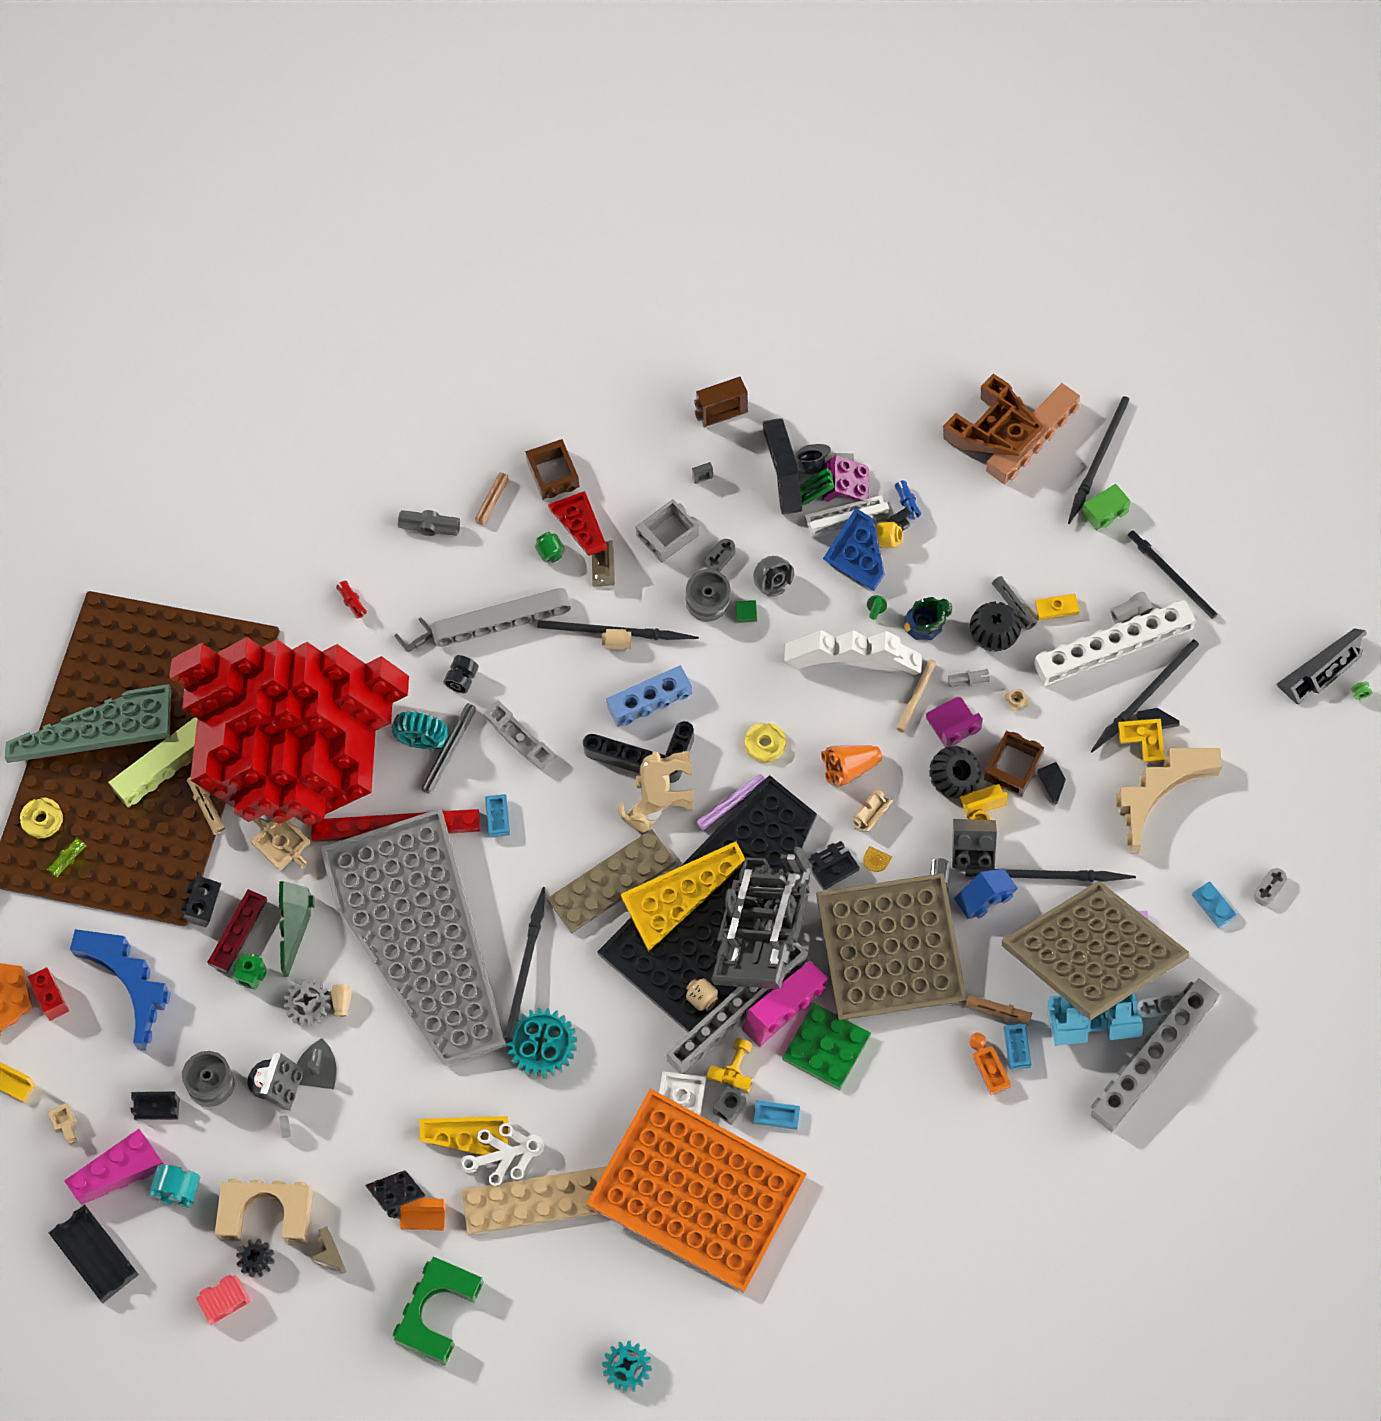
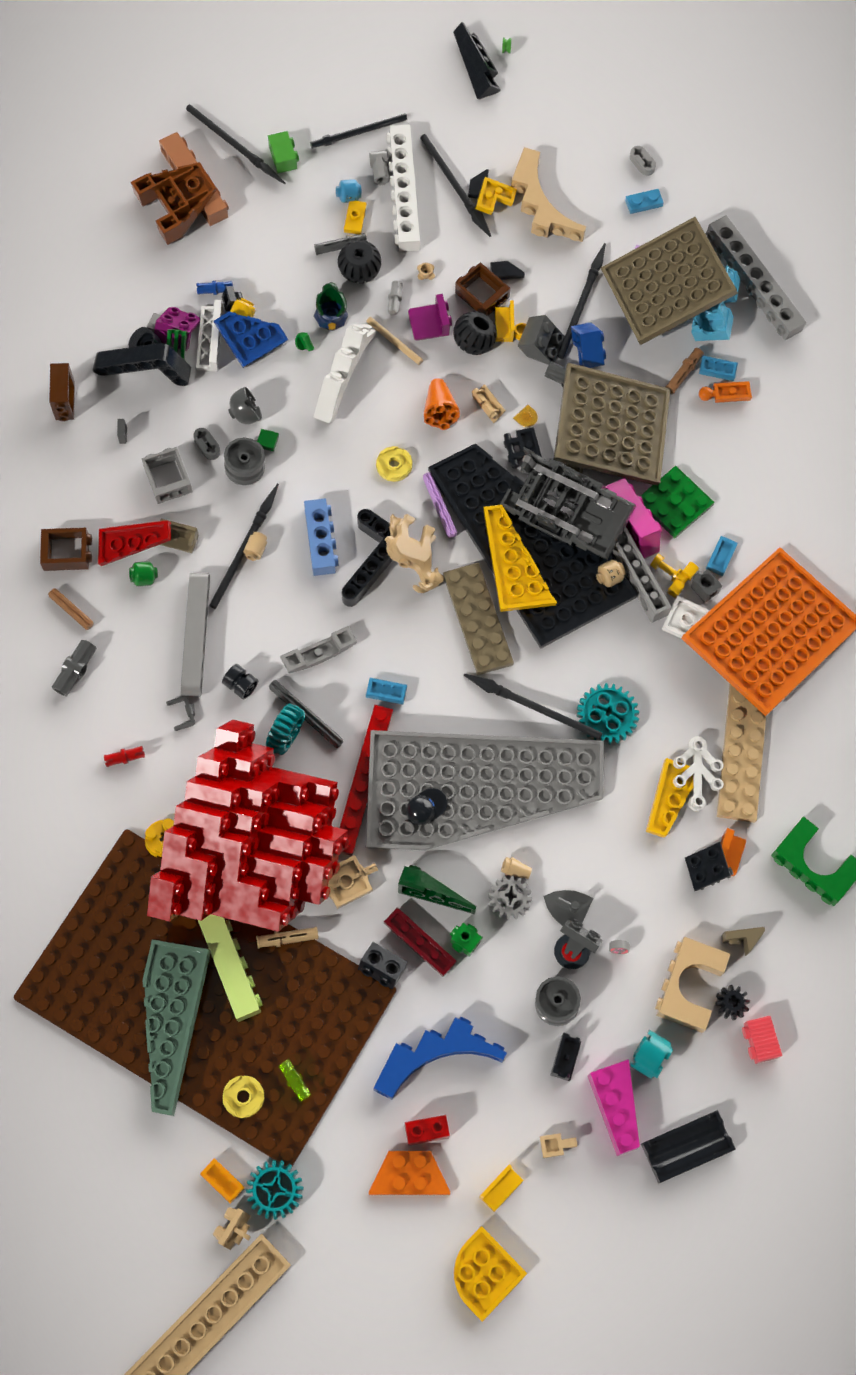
camera: 80 degrees left, 5 degrees up
none -> dark azure head [336,179,362,203]
none -> black cap [406,788,447,825]

